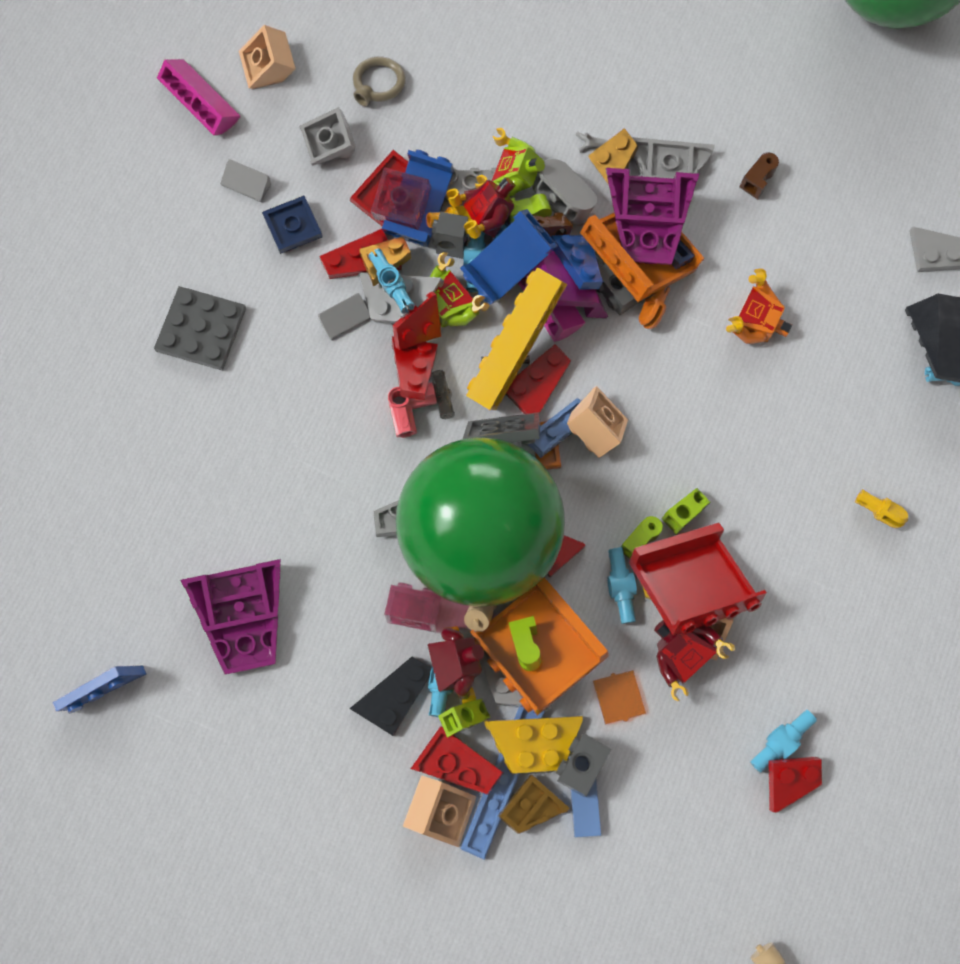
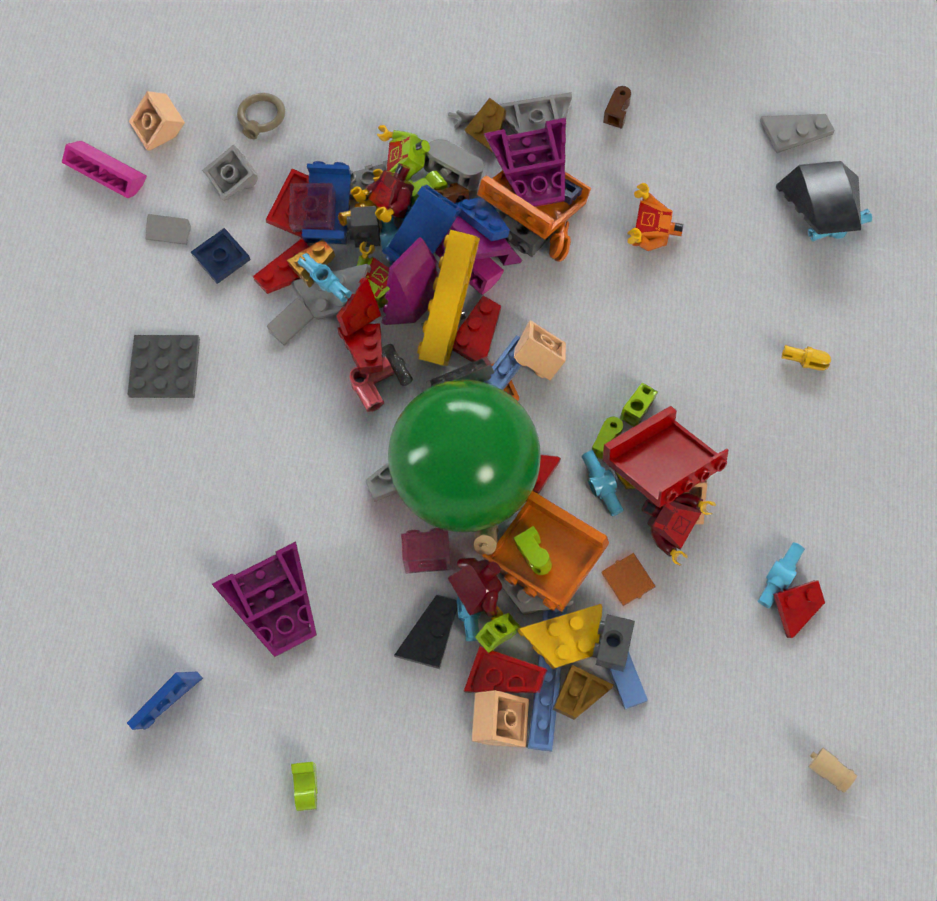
camera: 10 degrees left, 5 degrees down
none -> lime leg [291,762,318,811]
none -> magenta wedge [381,237,440,325]

